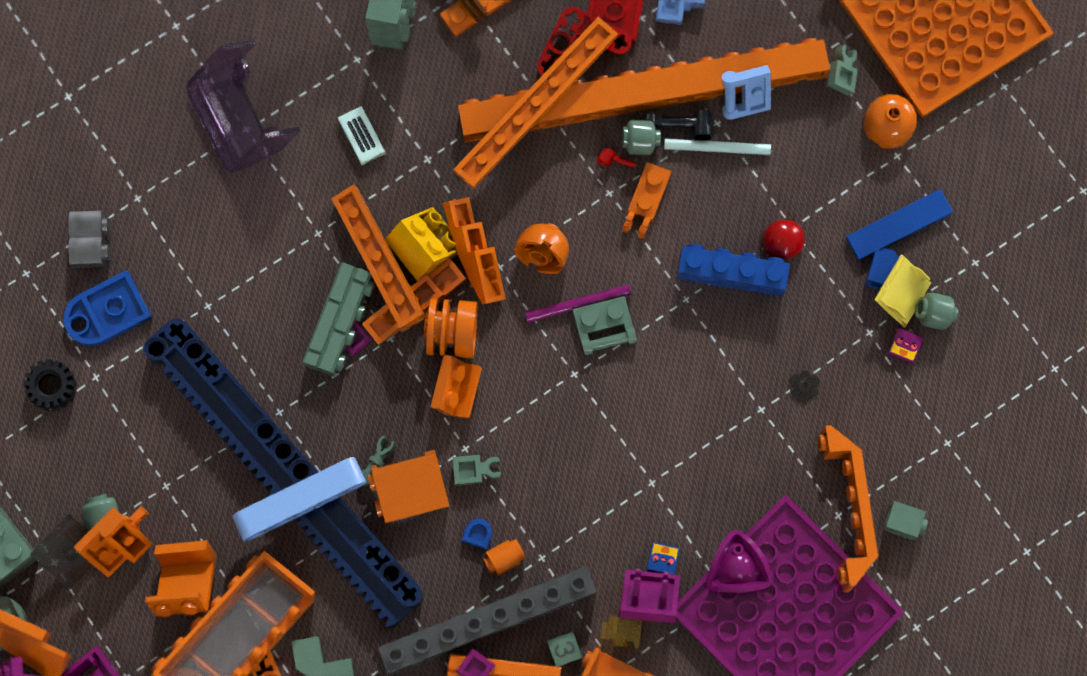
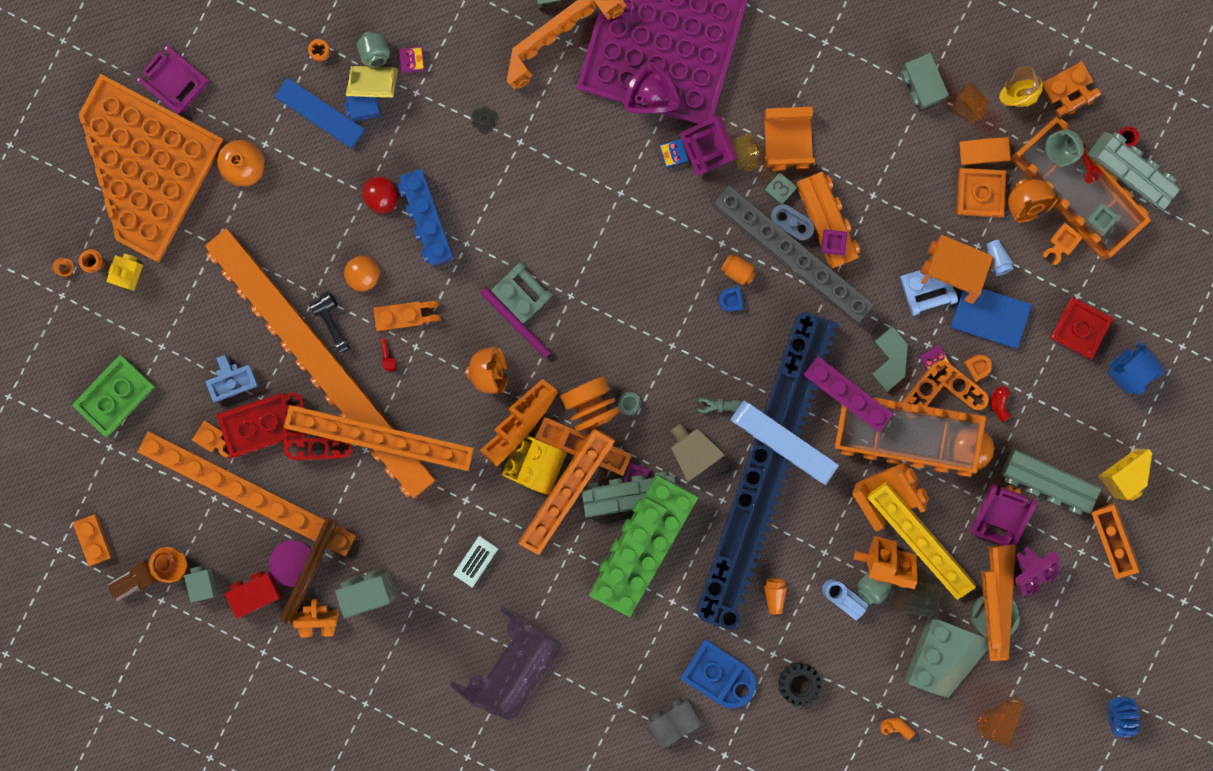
camera: 120 degrees left, 10 degrees up
orange panel [367,450,449,523] -> none
orange bracket [431,355,482,419] -> none
sand green plate [453,455,501,486] -> none
sand green head [621,120,661,155] -> none
light aqua bar [664,139,771,155] -> none
light blue plate [722,65,771,120] -> none
sand green plate [827,45,858,96] -> none
none -> magenta container [136,44,210,116]
none -> orange bush [308,39,330,62]
none -> orange hair [344,255,381,292]
none -> bright green plate [589,474,698,617]
none -> sand green plate [618,392,641,415]
none -> dark tan torso [670,423,724,481]
none -> orange cone [764,578,787,614]
none -> sand blue plate [770,204,814,241]
none -> magenta plate [804,356,894,432]
none -> light blue piece [822,579,868,621]
none -> yellow plate [868,481,976,600]

